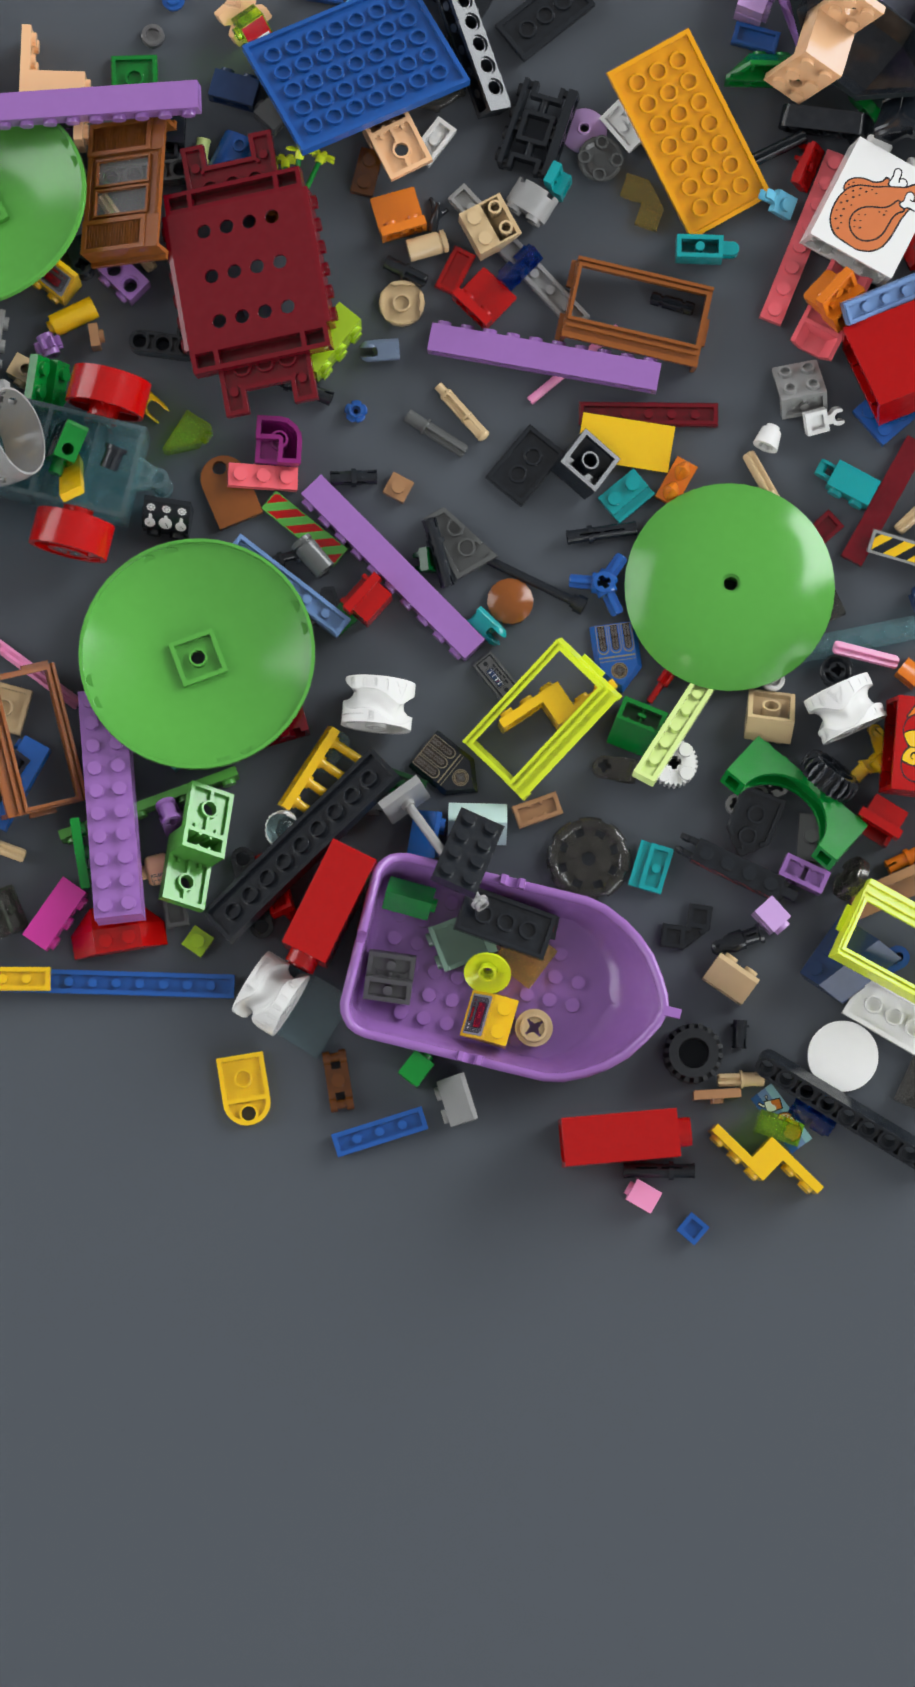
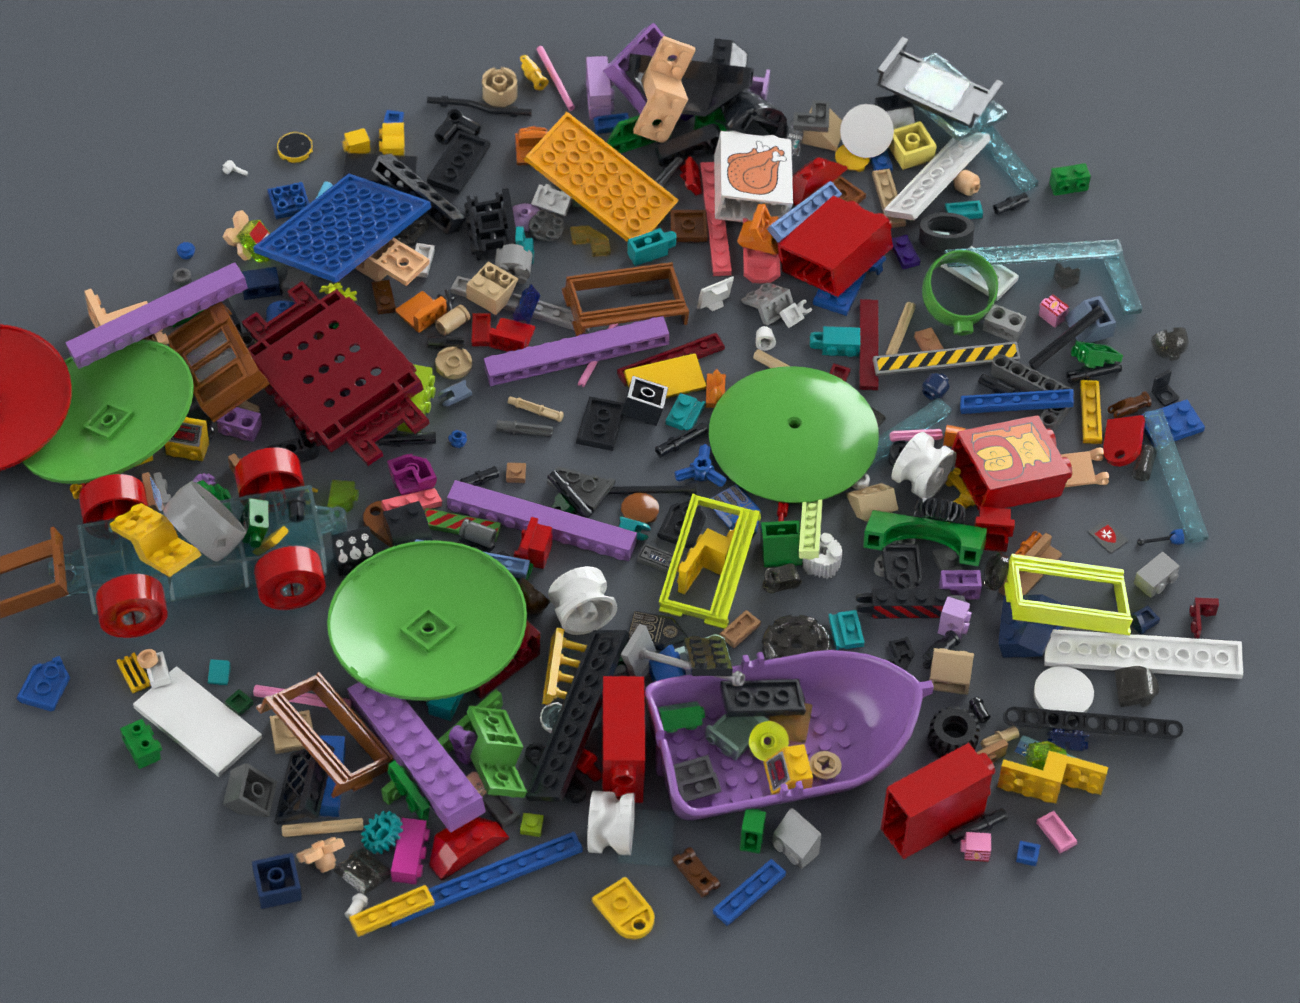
camera: 25 degrees left, 30 degrees down
yellow brick [46,296,100,336] -> none
medium azure plate [758,188,798,221] -> none
none -> teal gear [361,811,403,854]
none -> black slope [383,501,433,547]
none -> orange piece [515,126,548,165]
none -> dark brown cylinder [517,577,550,615]
none -> black tile [657,499,707,549]
none -> reddish brown plate [670,210,708,242]
none -> white piece [697,276,734,311]
none -> bright pink tile [1036,811,1078,854]

